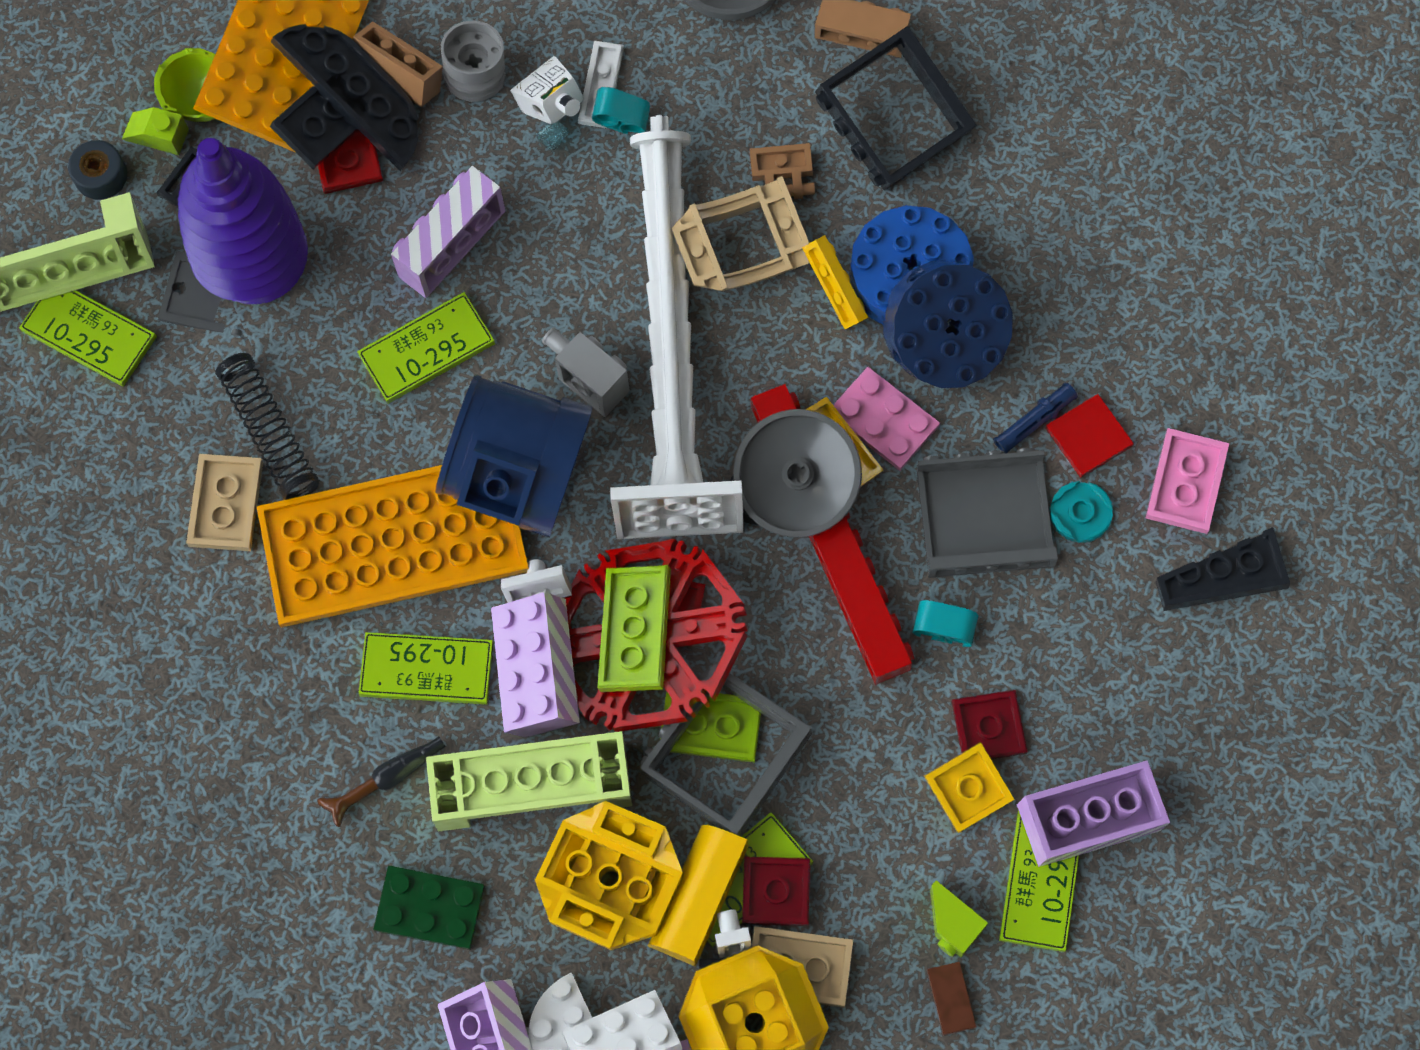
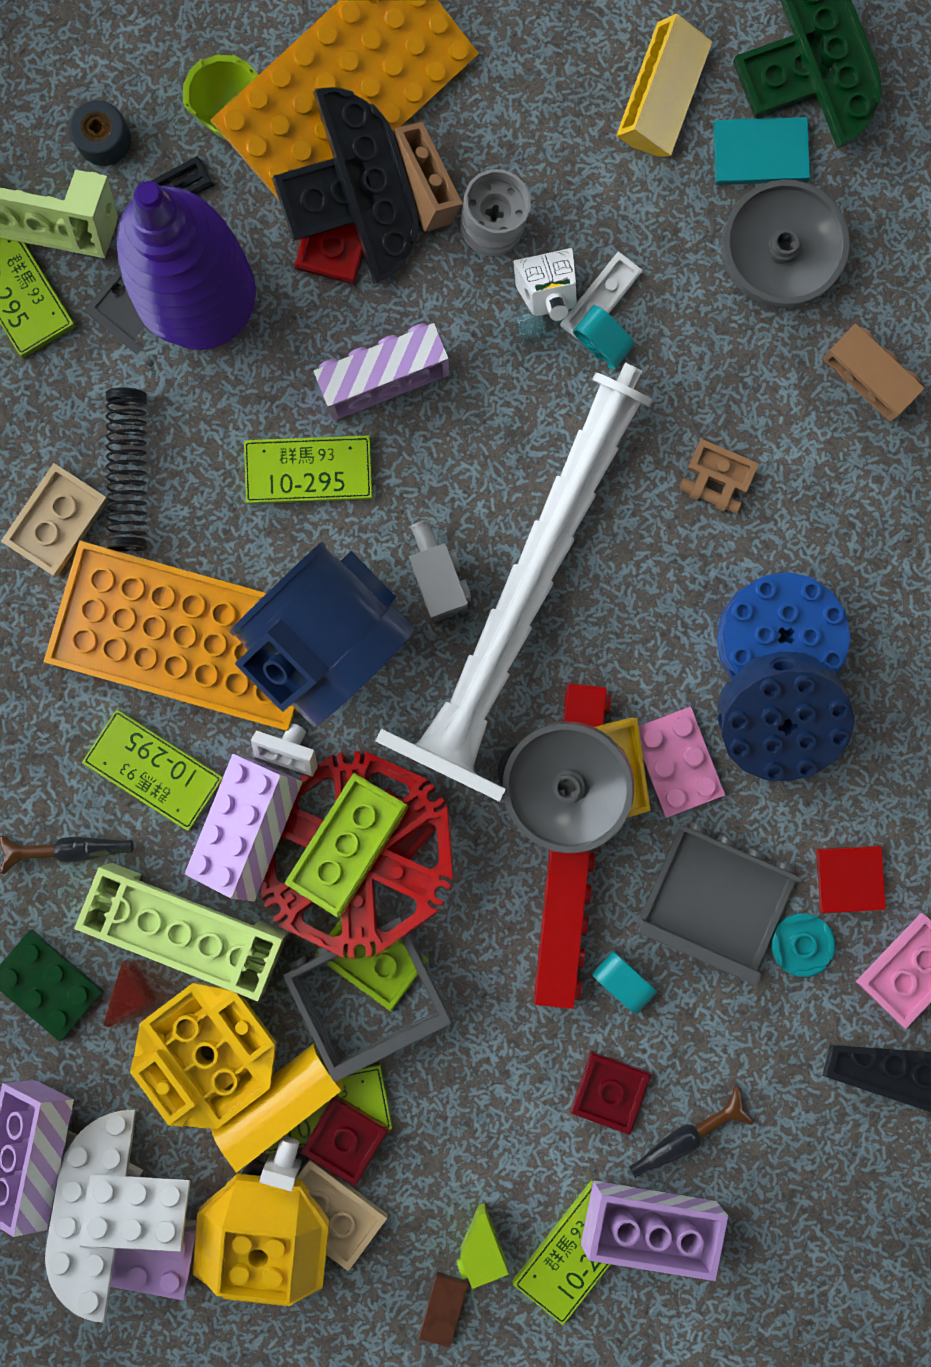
camera: 20 degrees right, 15 degrees up
lime slope [122,107,189,155] -> none
tan wedge [672,176,810,291] -> none
yellow plate [802,235,868,329] -> none
black window [815,26,977,191] -> none
yellow plate [924,743,1015,833] -> none
dark blue pin [993,382,1078,454] -> none
none -> clear red slope [103,958,156,1027]
none -> black piece [629,1086,753,1178]

